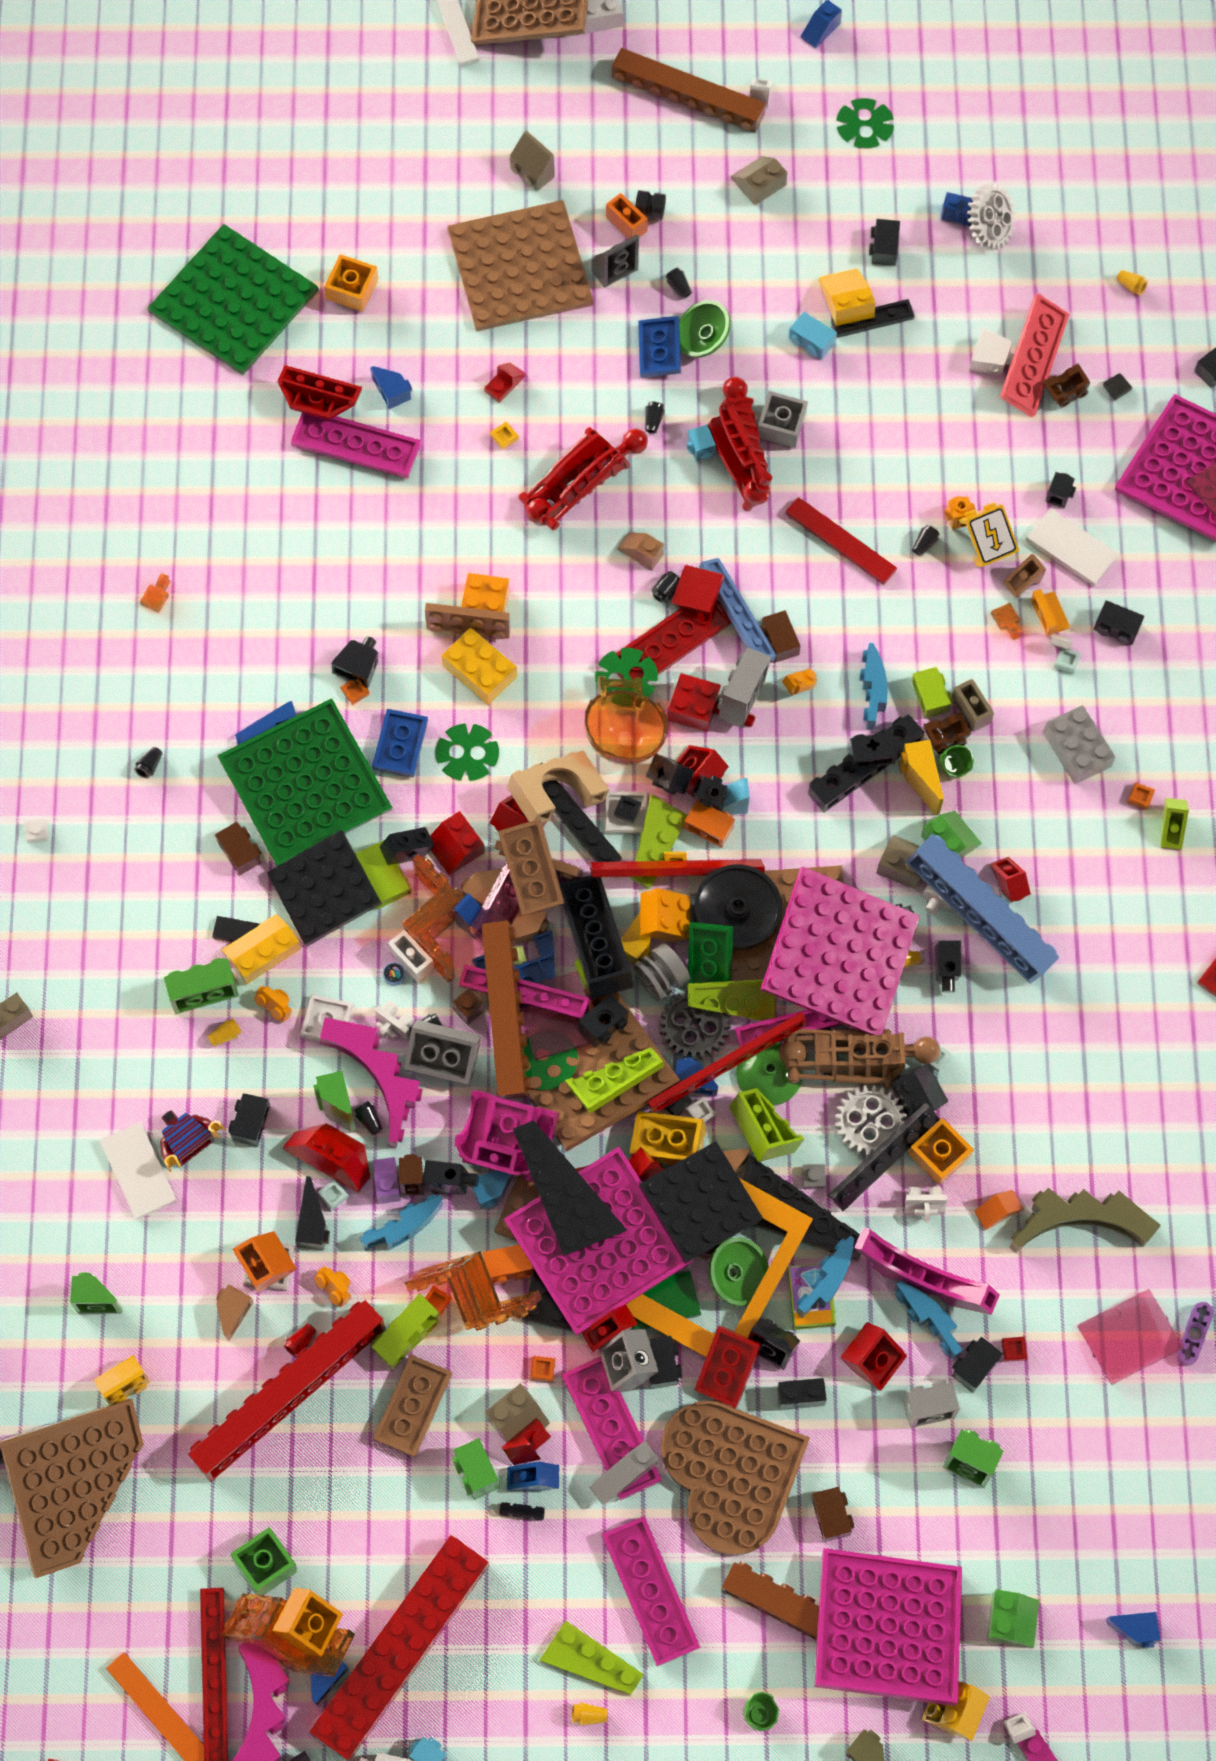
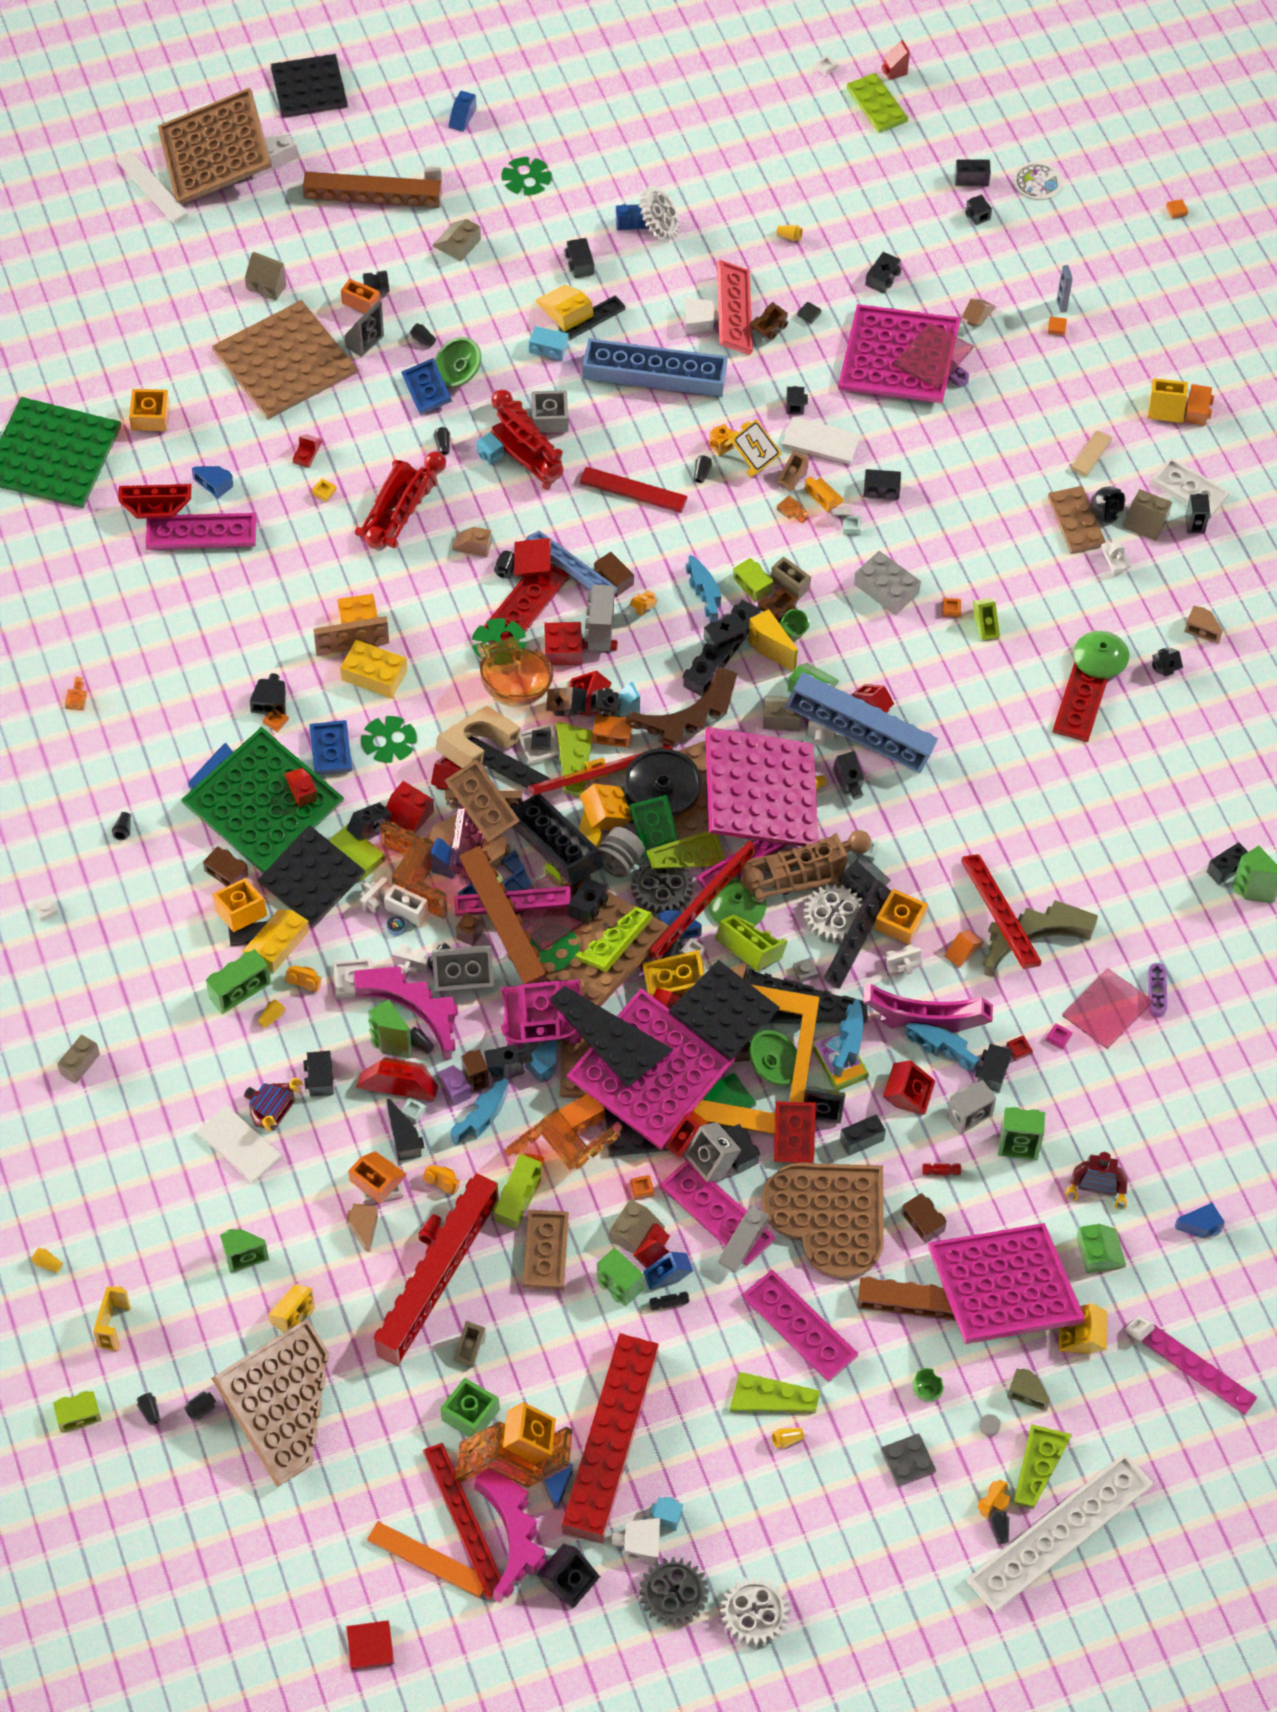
camera: 20 degrees left, 10 degrees down
none -> light orange brick [212,878,268,932]
none -> red slope [284,768,317,807]
none -> white hips [360,877,391,913]
none -> dark tan slope [453,1320,486,1367]
none -> medium blue brick [583,338,728,397]
none -> reddish brown arch [625,667,738,748]
none -> red axle [922,1163,962,1175]
none -> red tile [961,854,1042,969]
none -> dark pink tile [1046,1023,1073,1050]
none -> dark red torso [1065,1152,1128,1210]

